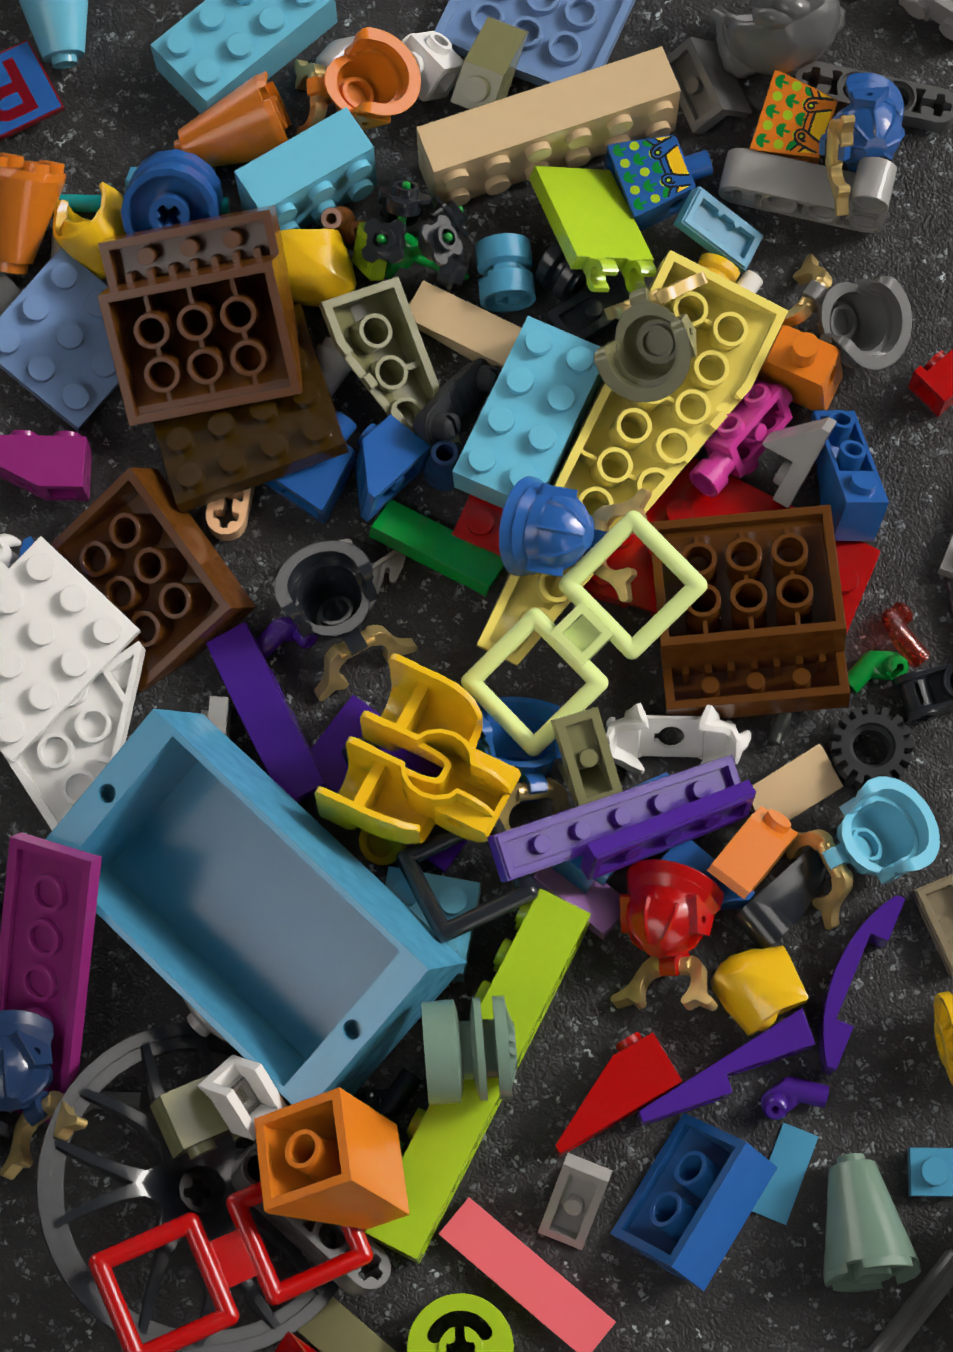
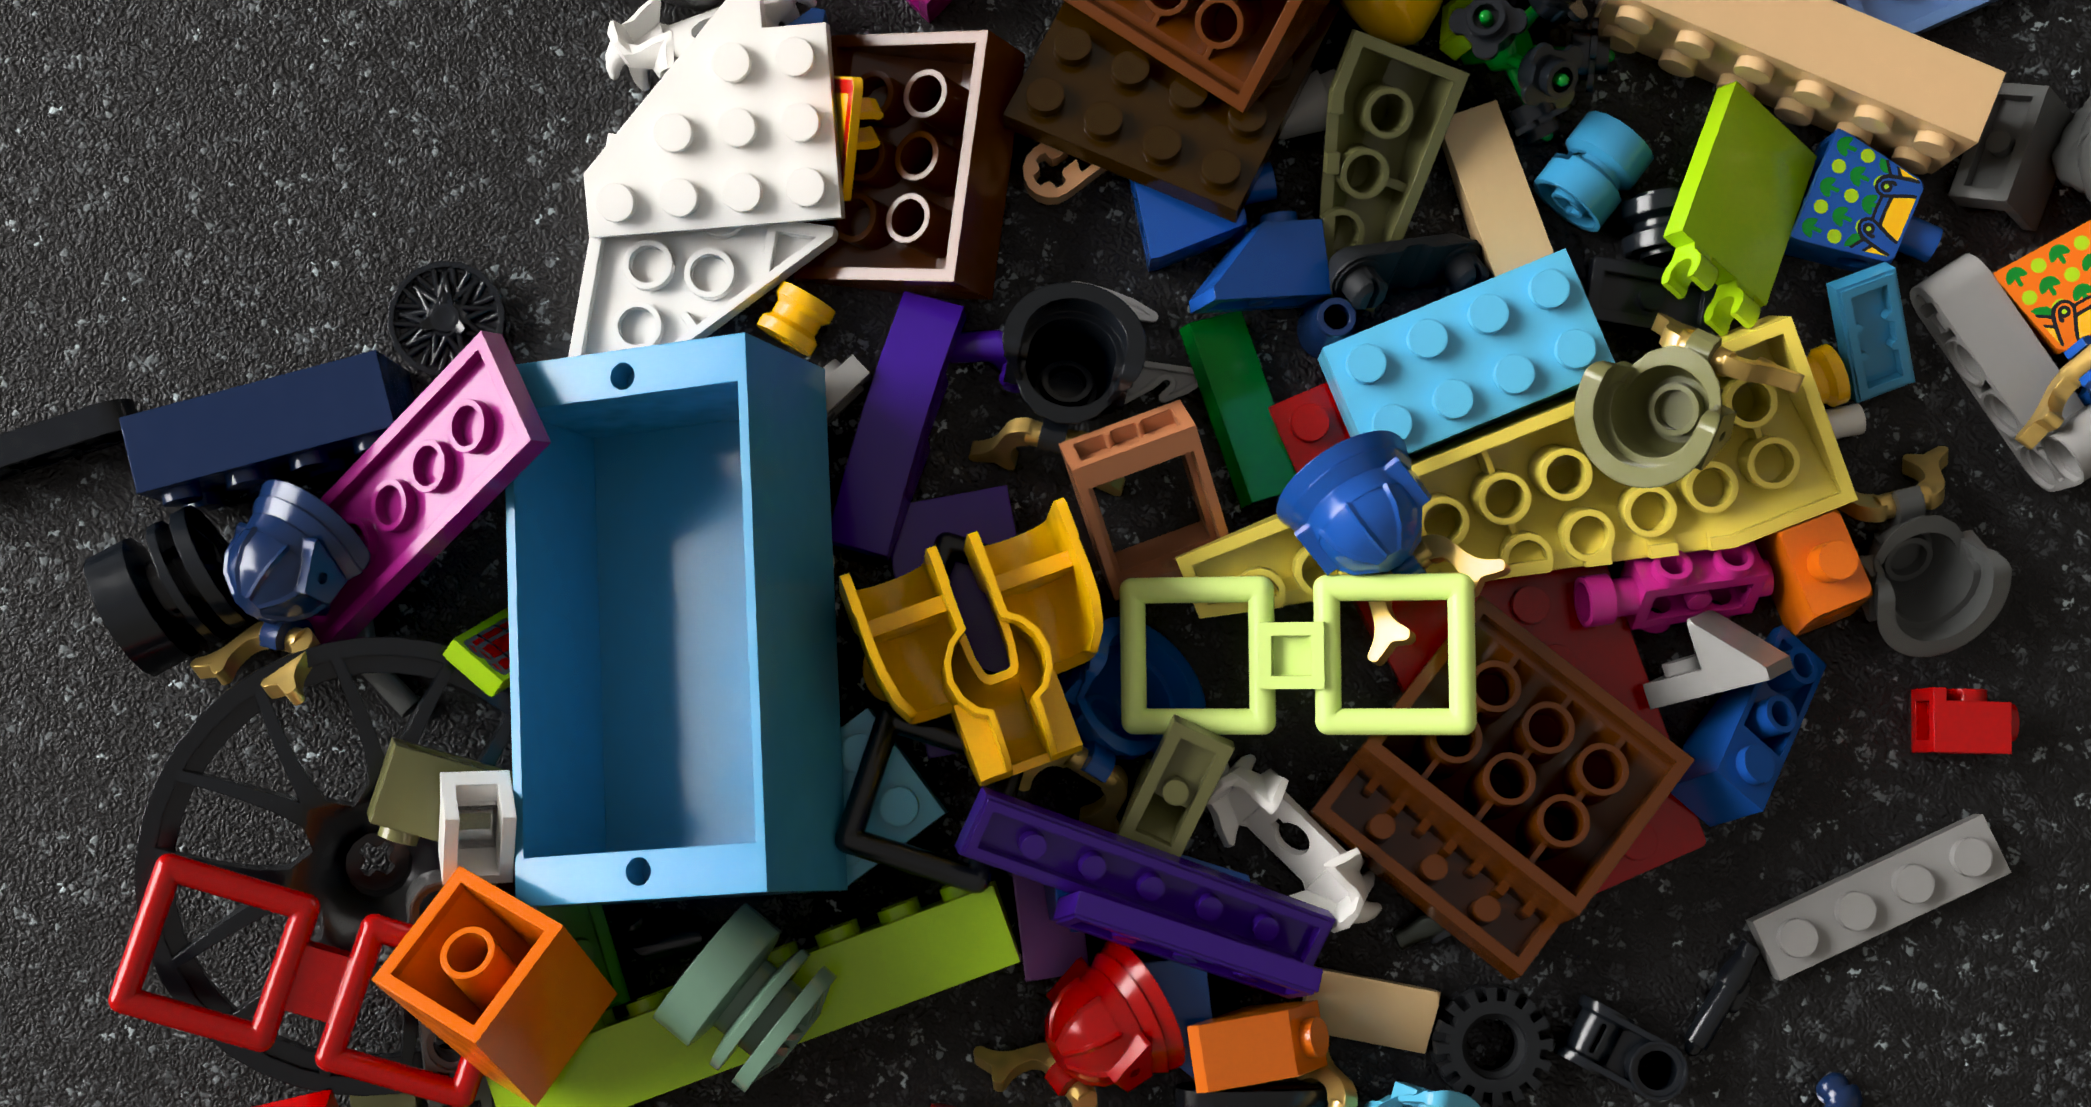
camera: 40 degrees right, 10 degrees up
green arm [847,650,909,695] -> none
clear red arm [881,602,930,668] -> none
none -> tile [443,607,510,698]
none -> yellow wheel [756,281,836,357]
none -> yellow piece [834,75,883,201]
none -> nougat window [1059,399,1229,601]

